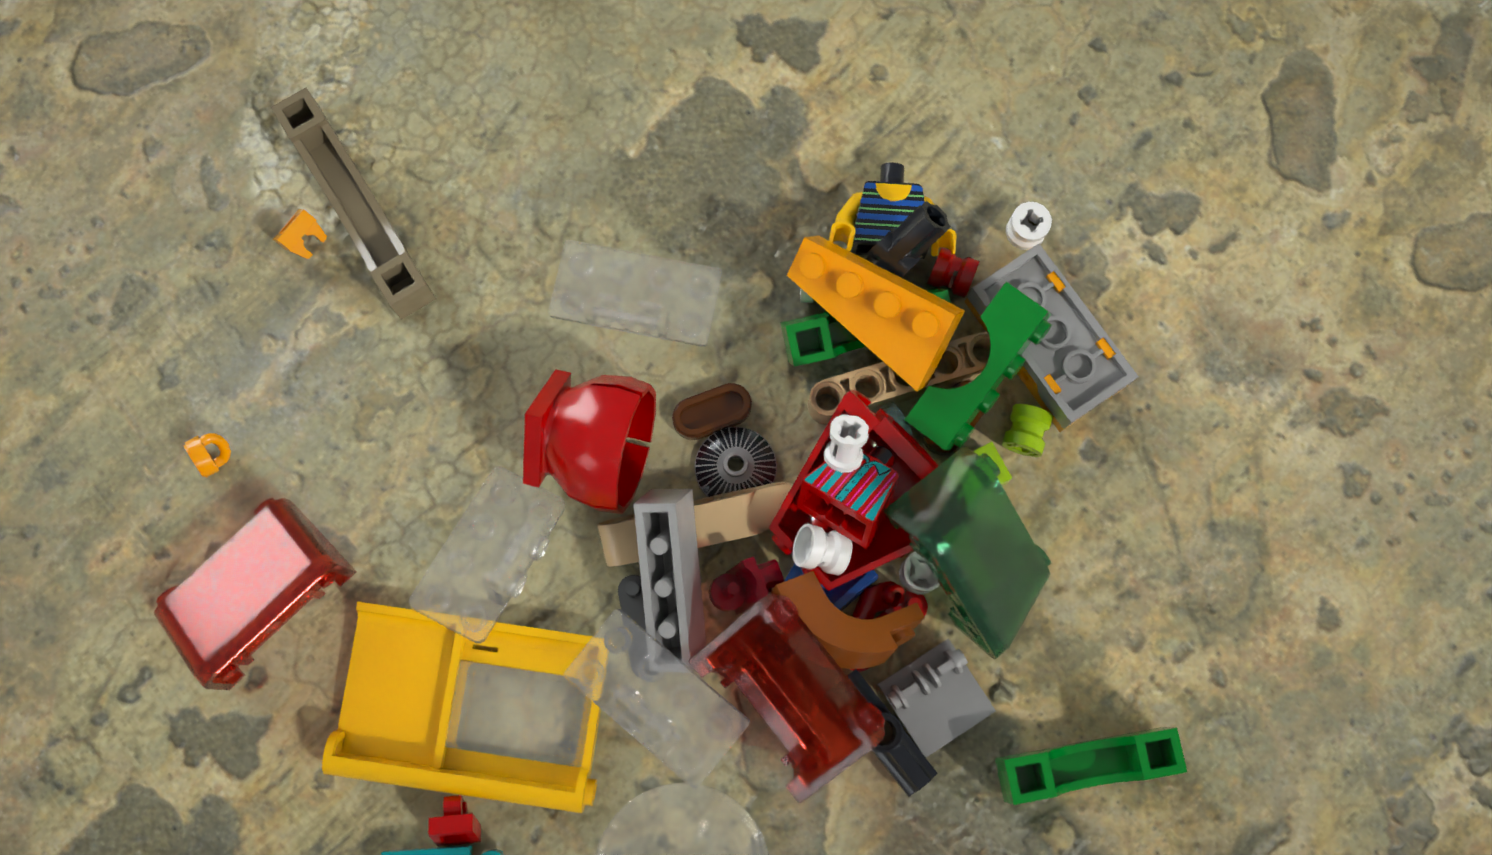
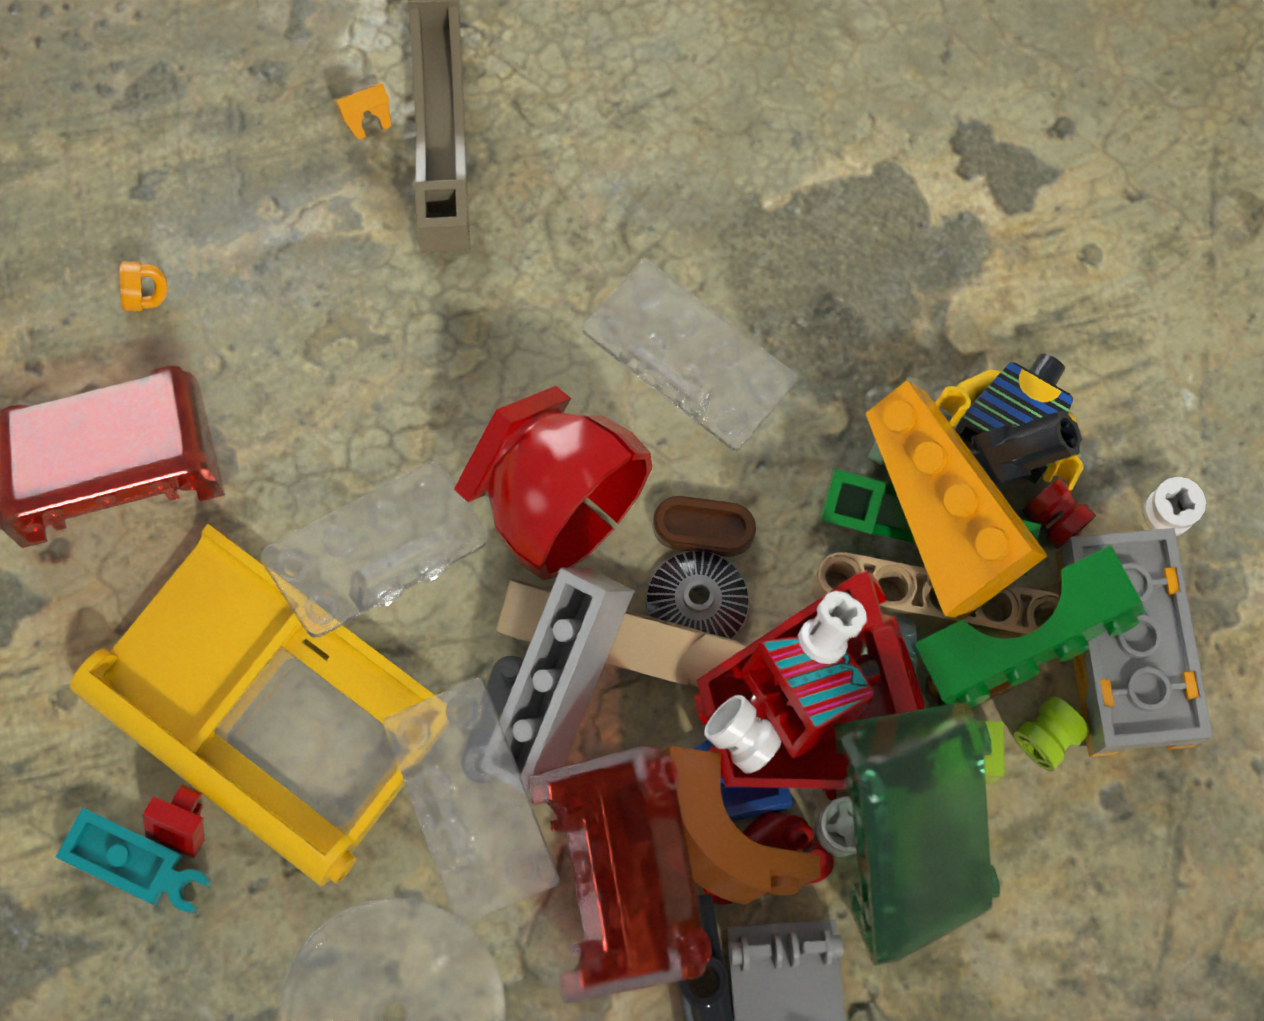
camera: 25 degrees right, 5 degrees down
dark red hips [709,556,785,615] -> none

